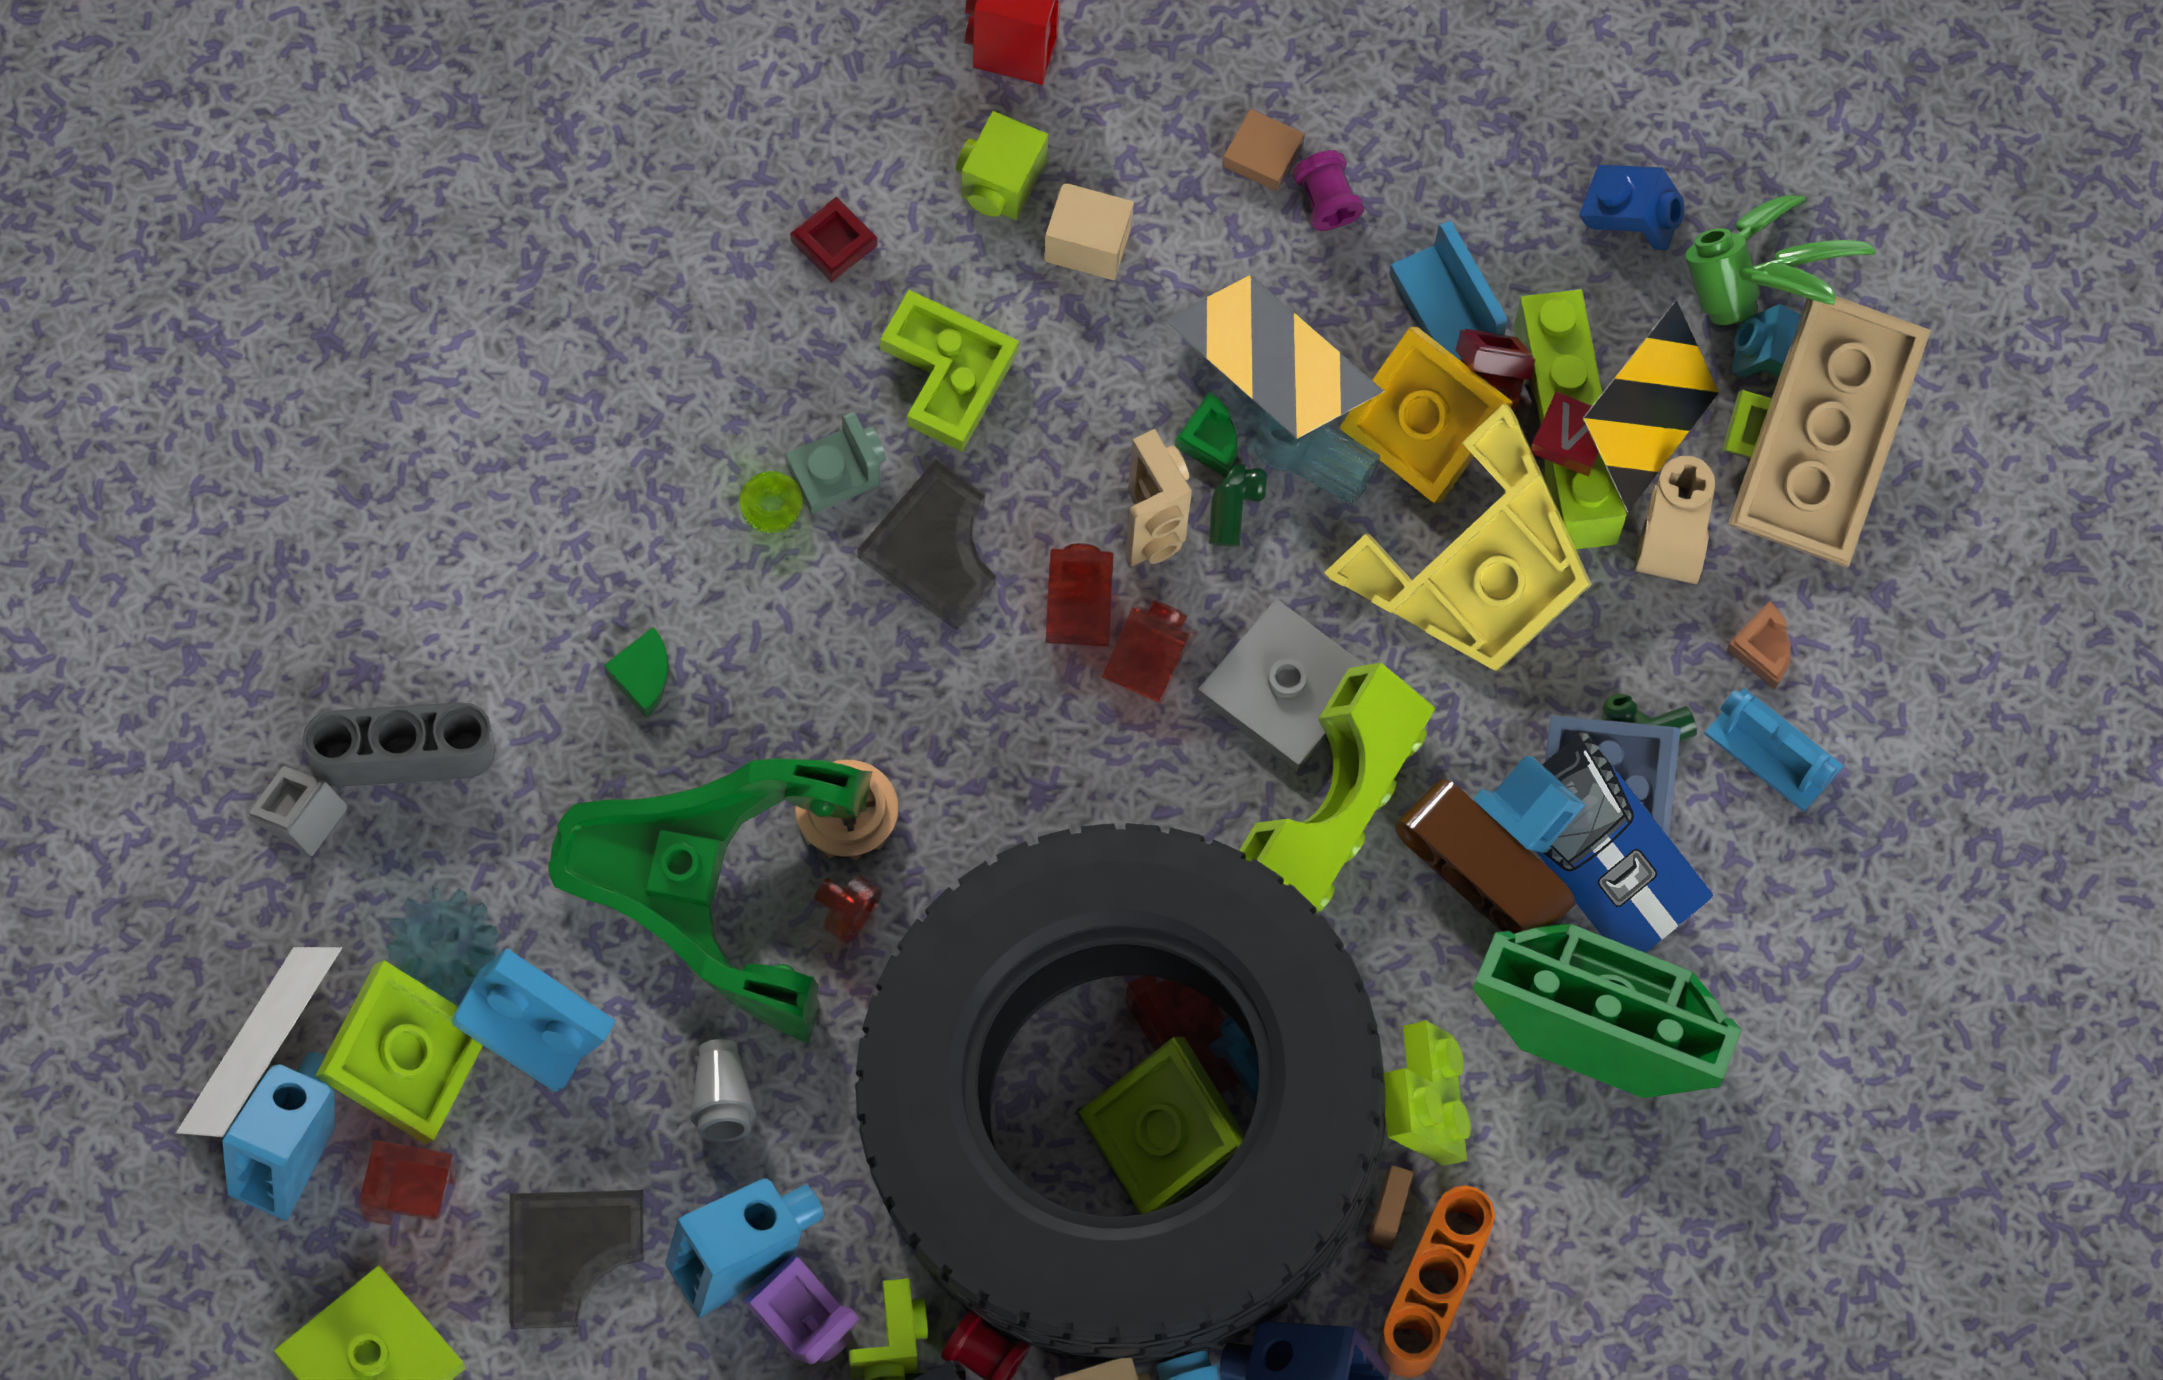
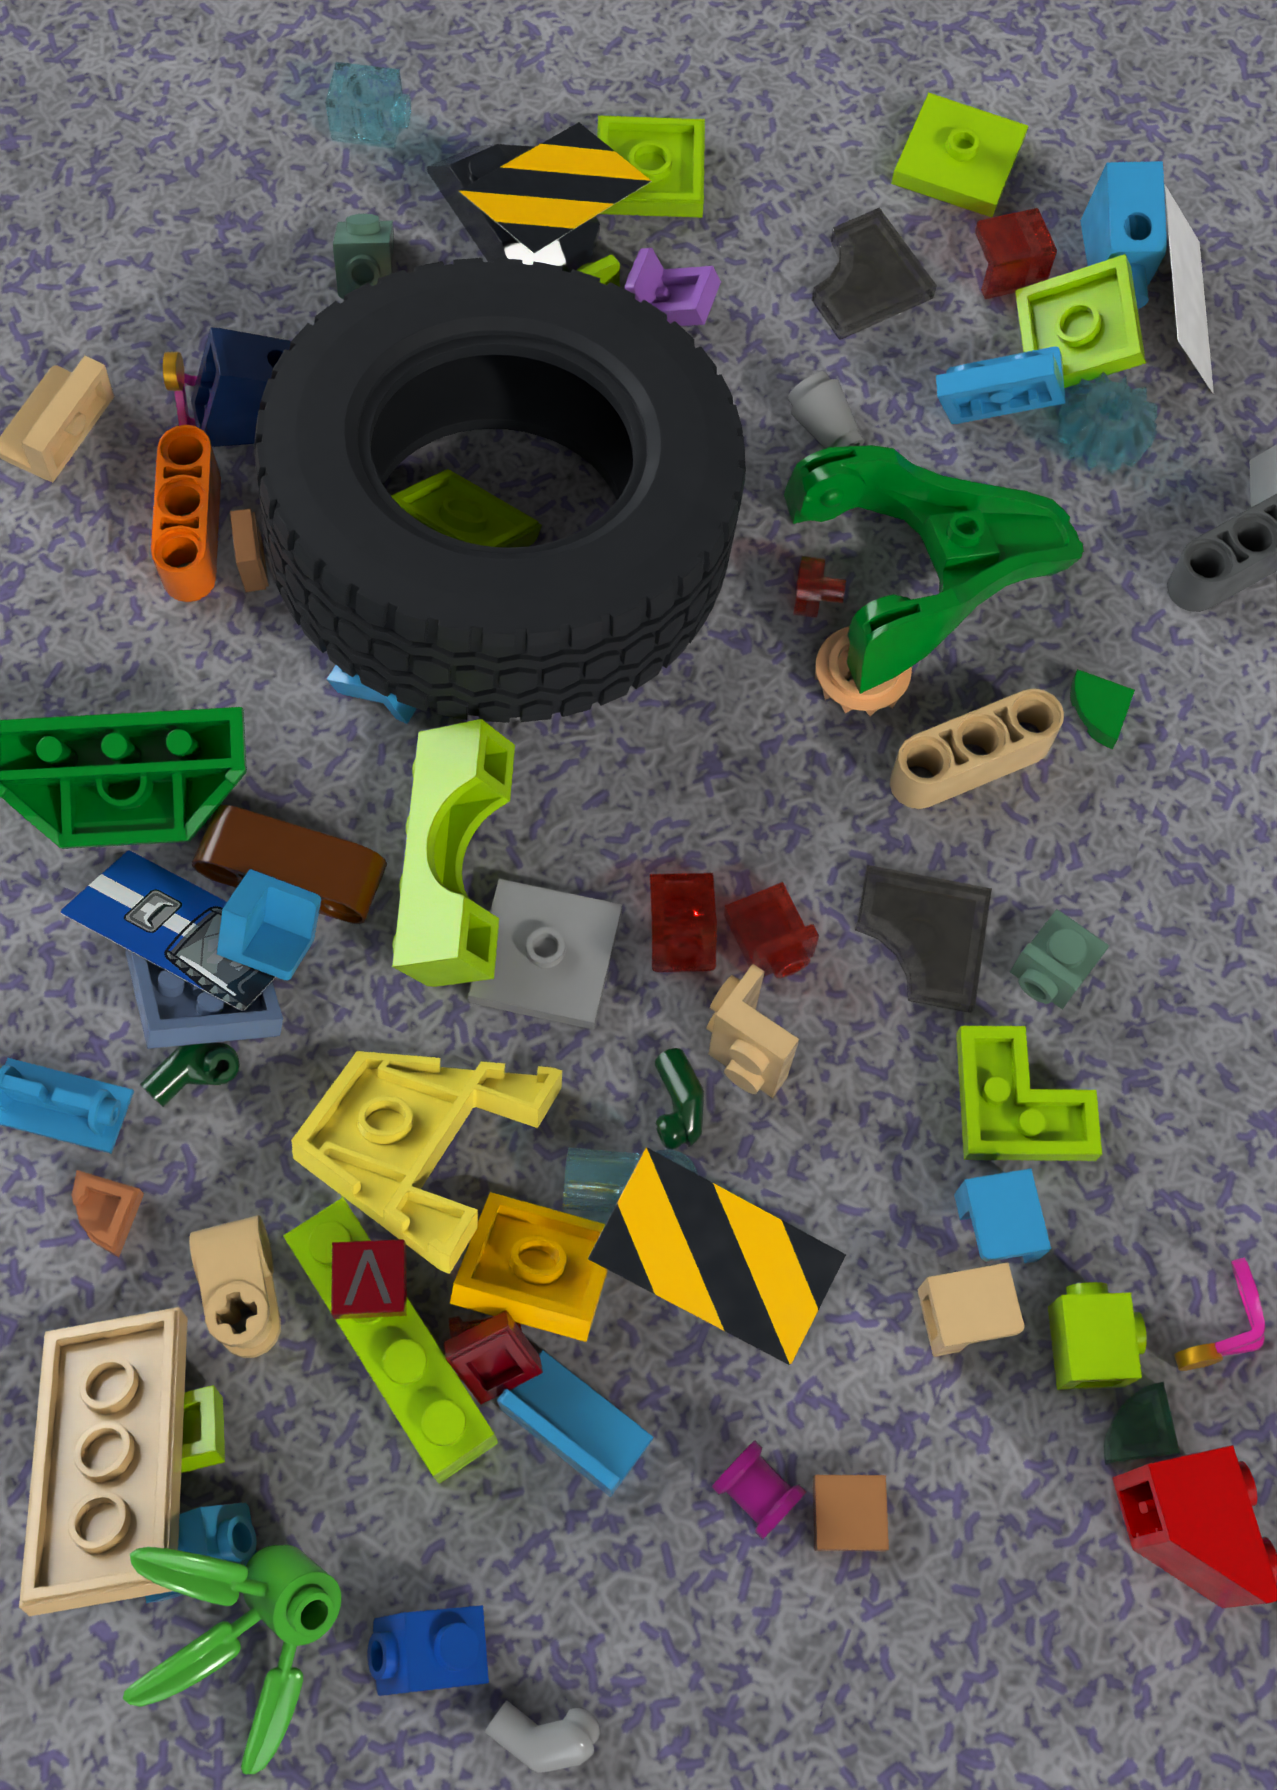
camera: 155 degrees right, 0 degrees up
dark azure torso [665,1178,824,1318] -> none
clear neon green plate [740,471,803,533] -> none
dark red tile [790,196,878,283] -> none
green tile [1175,392,1237,477] -> none
lime plate [1384,1020,1471,1165] -> none
sticker [1583,300,1718,512] -> none
none -> light grey arm [485,1700,600,1773]
none -> tan beam [890,689,1064,809]
none -> dark azure panel [954,1168,1051,1263]
none -> clear green tile [1104,1382,1180,1465]
none -> dark pink piece [1174,1257,1265,1371]

